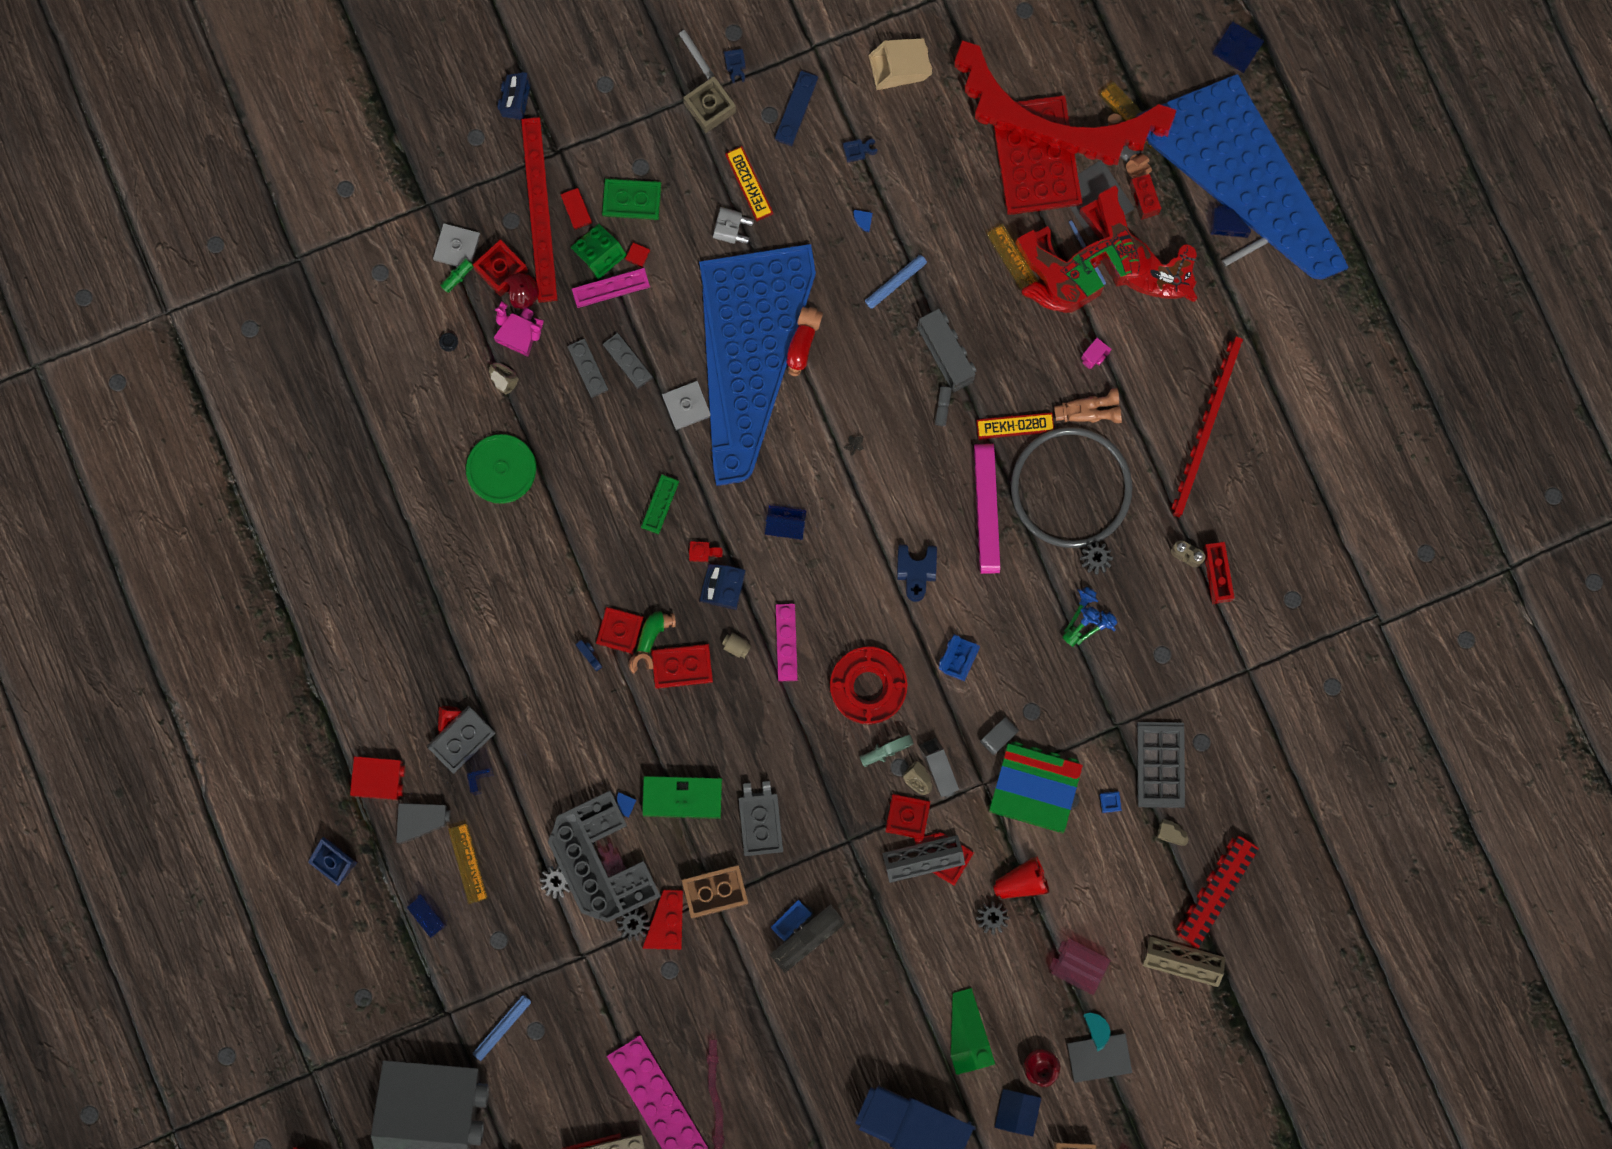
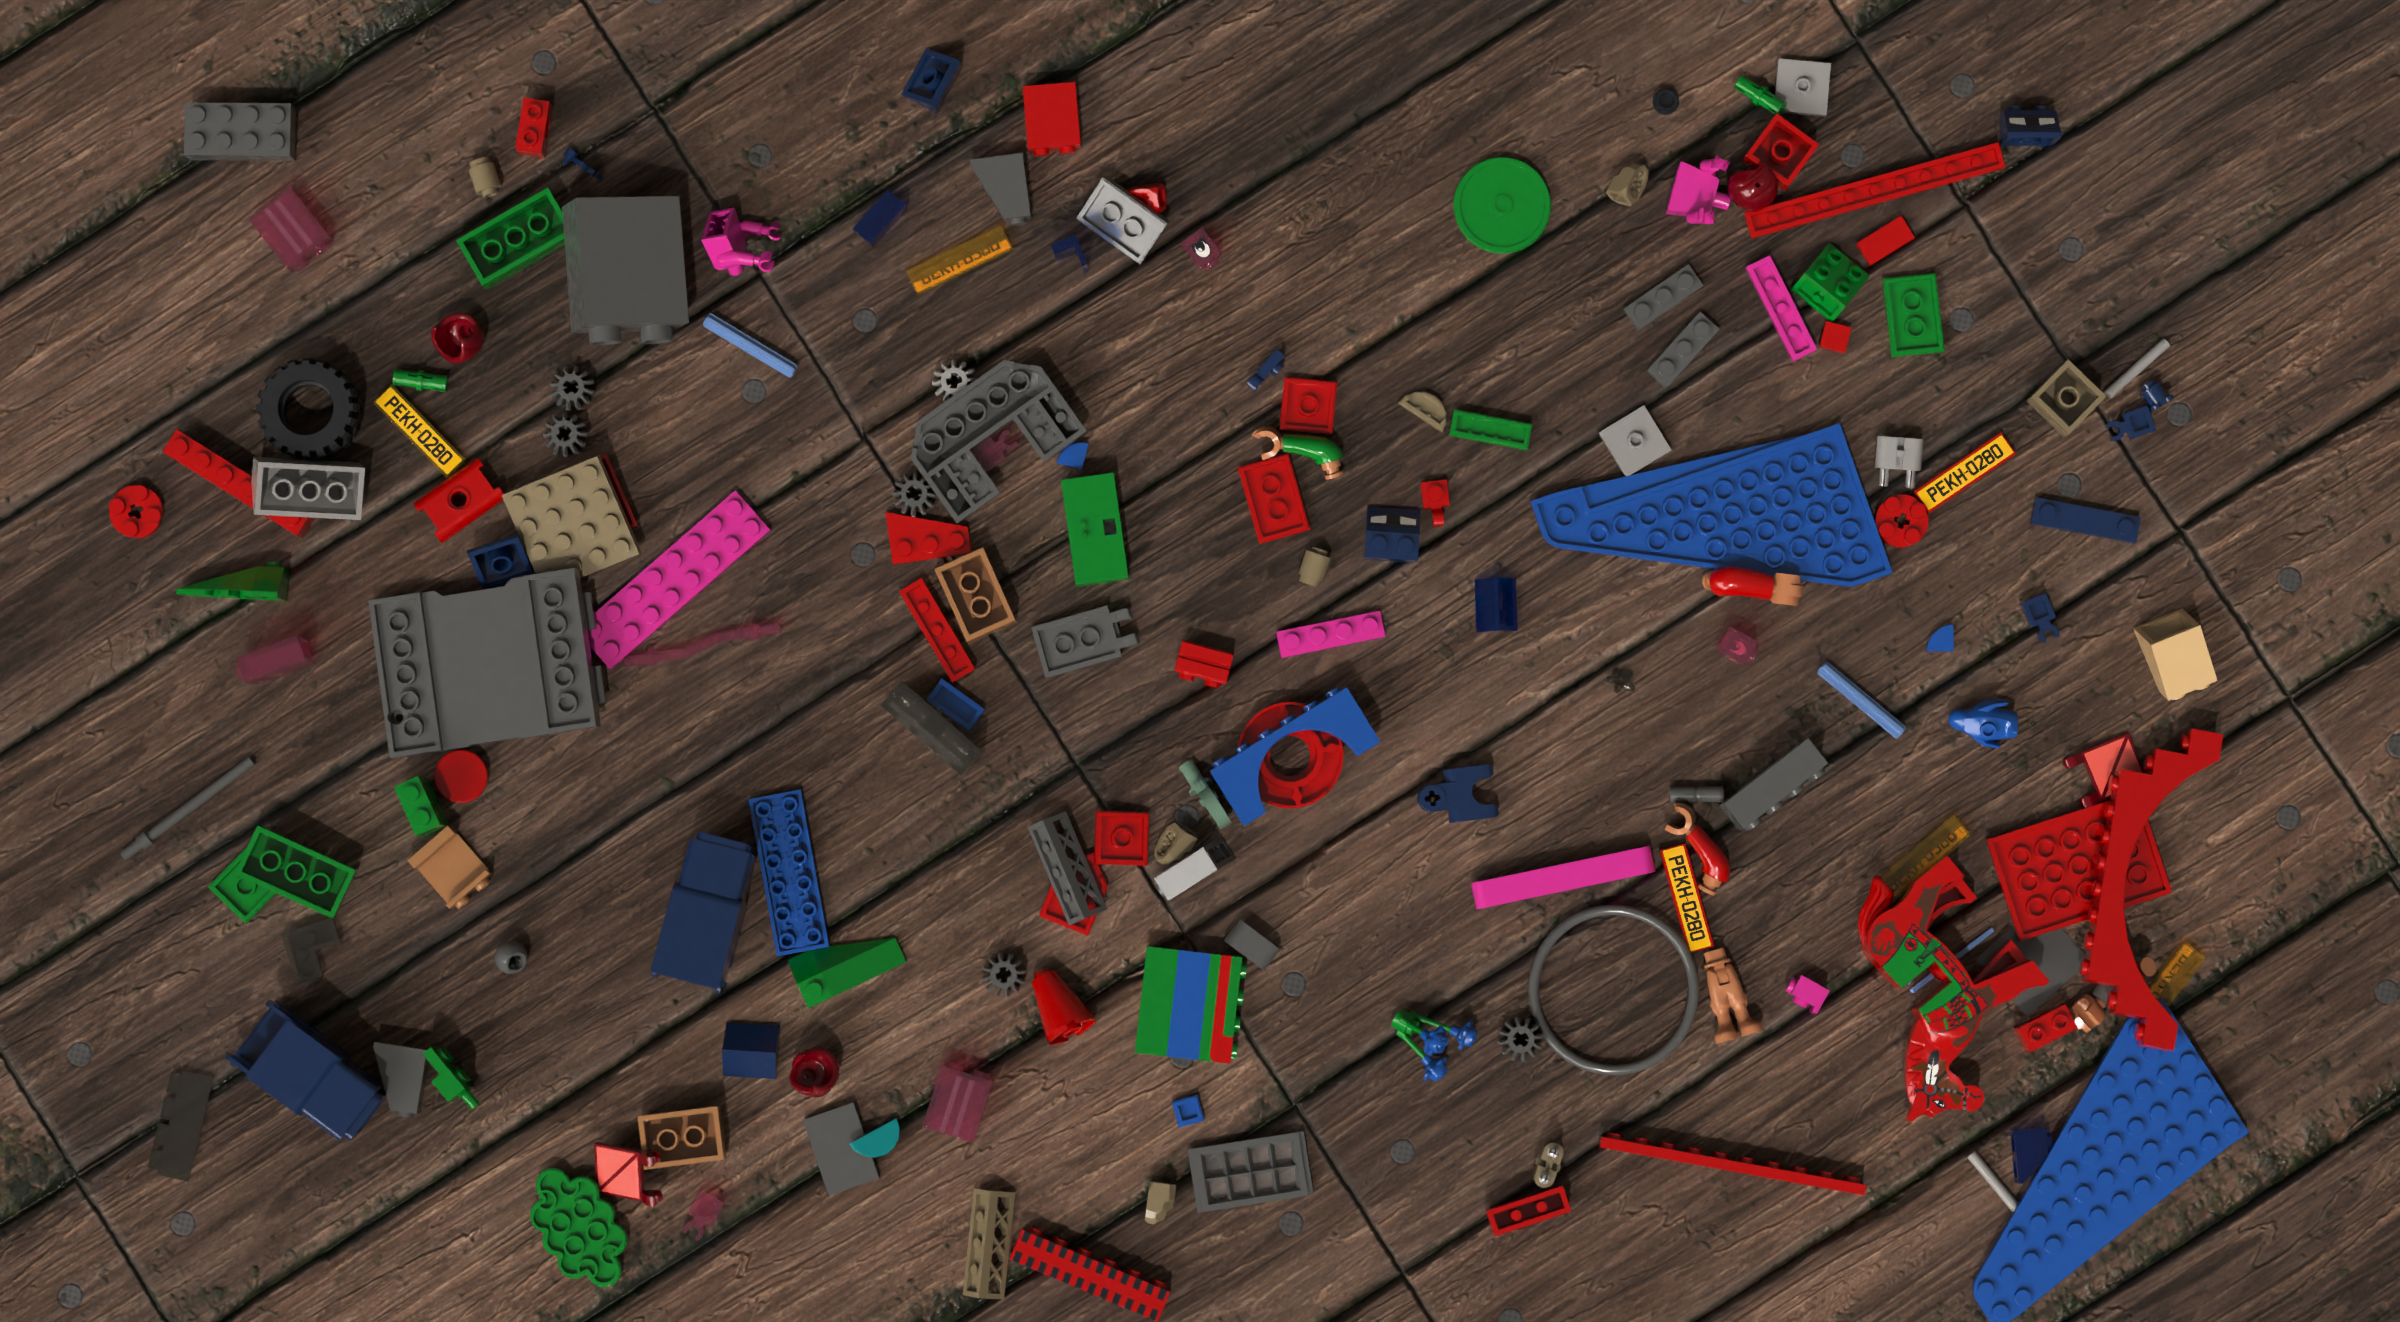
camera: 85 degrees right, 5 degrees up
blue bracket [939,634,980,681] -> none
clear blue plate [1212,22,1264,73] -> none
none -> dark blue piece [562,147,602,180]
none -> dark pink torso [701,207,782,276]
none -> blue plate [748,790,830,956]
none -> red plate [899,578,976,683]
none -> red brick [1174,640,1234,689]
none -> clear pink brick [1181,228,1221,272]
none -> blue arch [1210,686,1380,827]
none -> dark tan tile [1398,392,1446,433]
none -> red piece [1665,802,1730,896]
none -> clear pink brick [1715,626,1759,666]
none -> red plate [1874,494,1929,548]
none -> blue animal [1948,698,2018,748]
none -> flag [2062,733,2145,808]
none -> dark blue brick [2139,379,2174,412]

